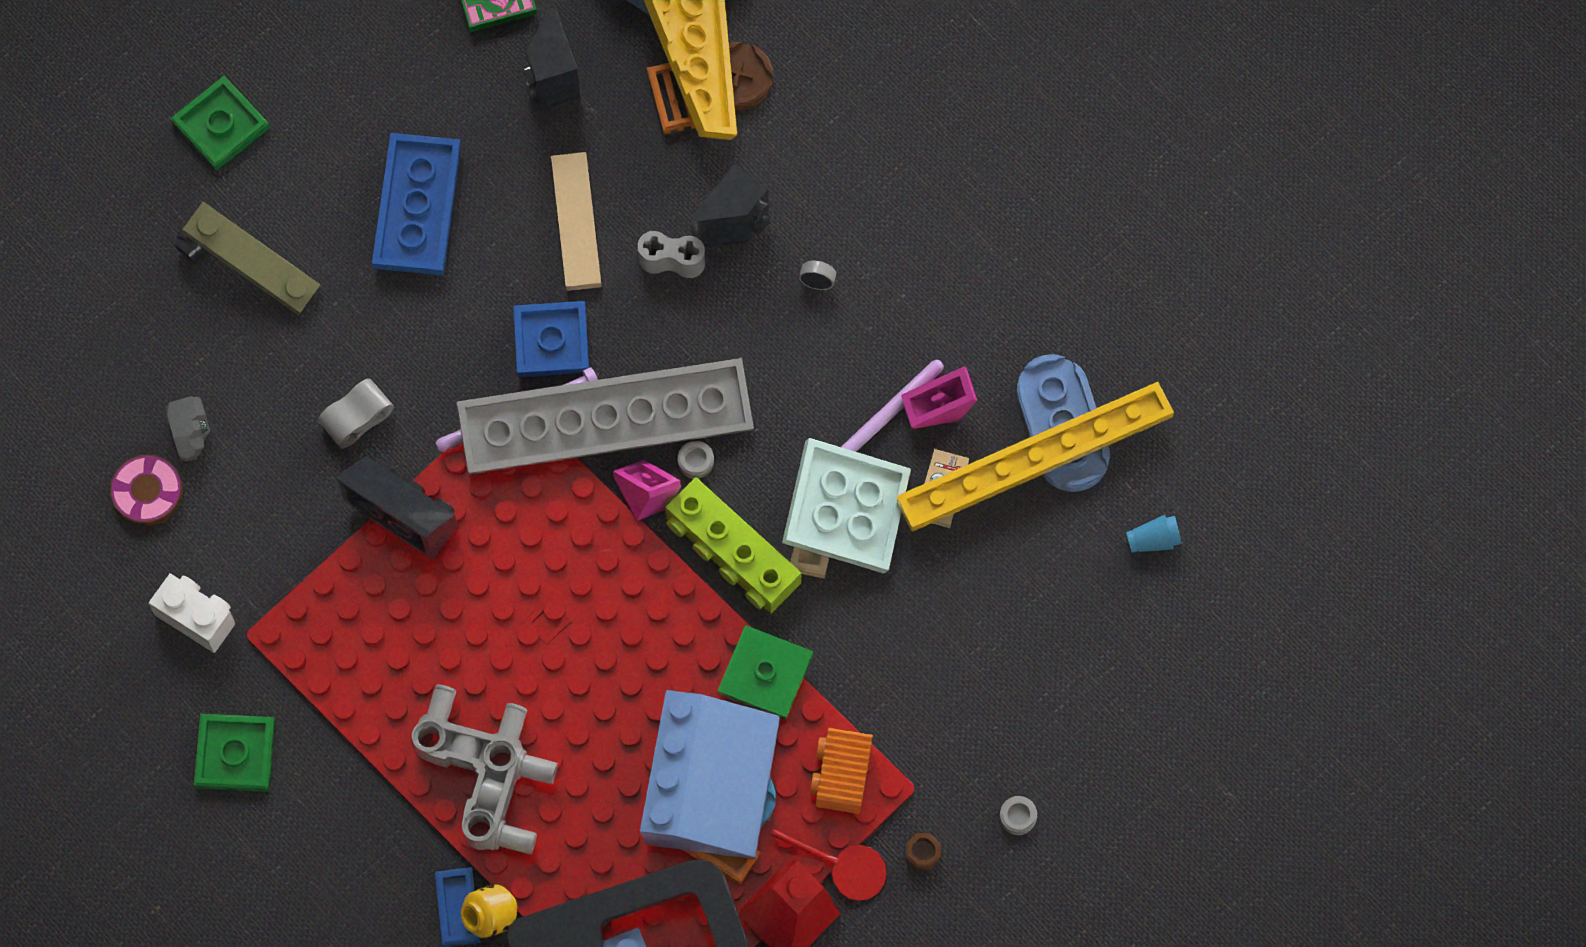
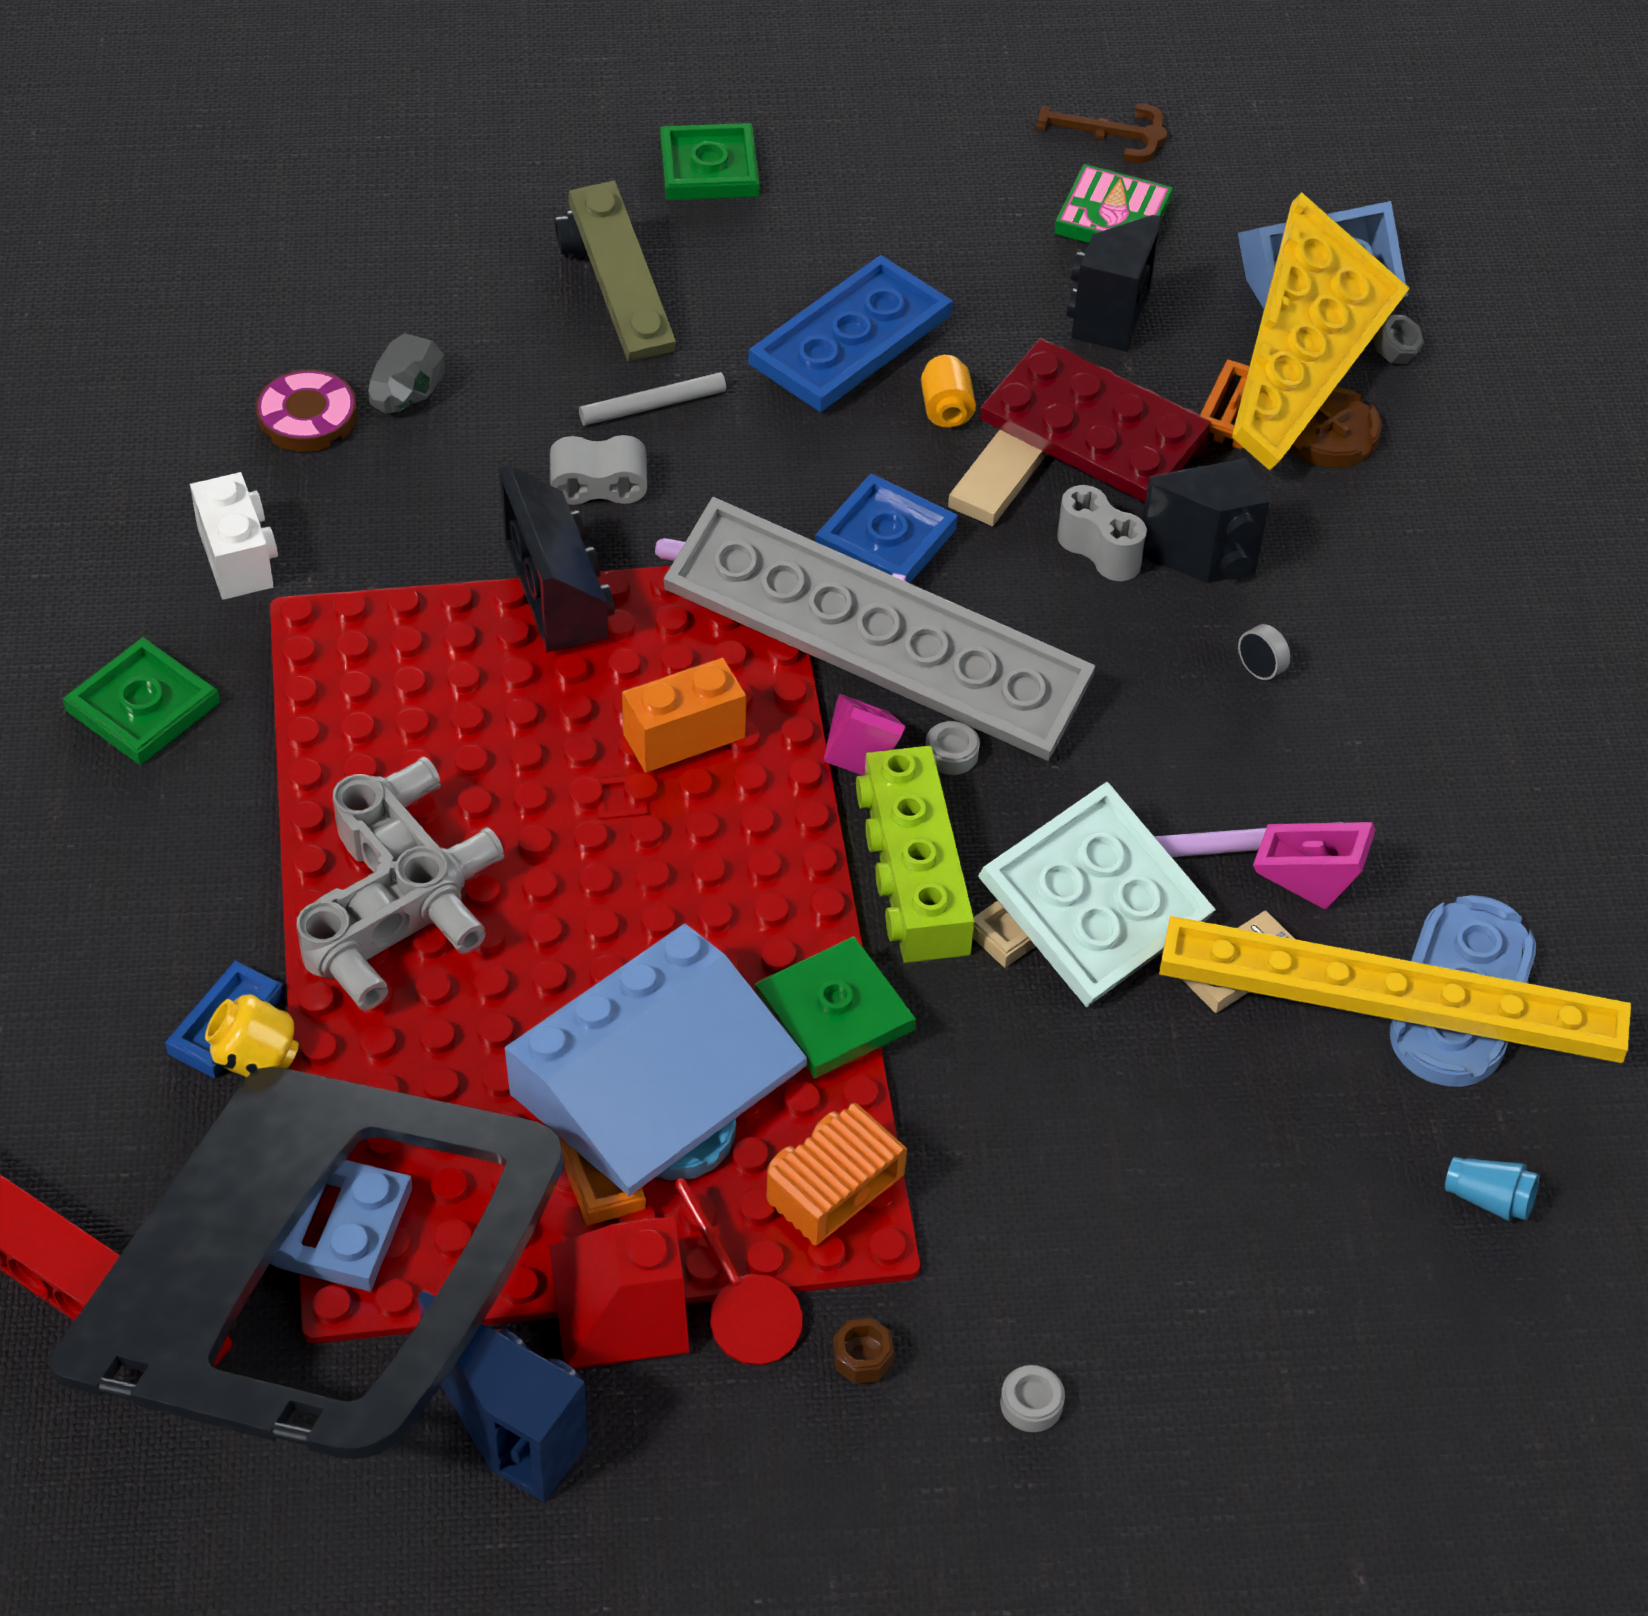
camera: 35 degrees right, 20 degrees down
none -> light grey bar [579,372,726,426]
none -> orange brick [622,658,746,773]
none -> light orange brick [921,355,976,428]
none -> dark red bracket [980,338,1211,502]

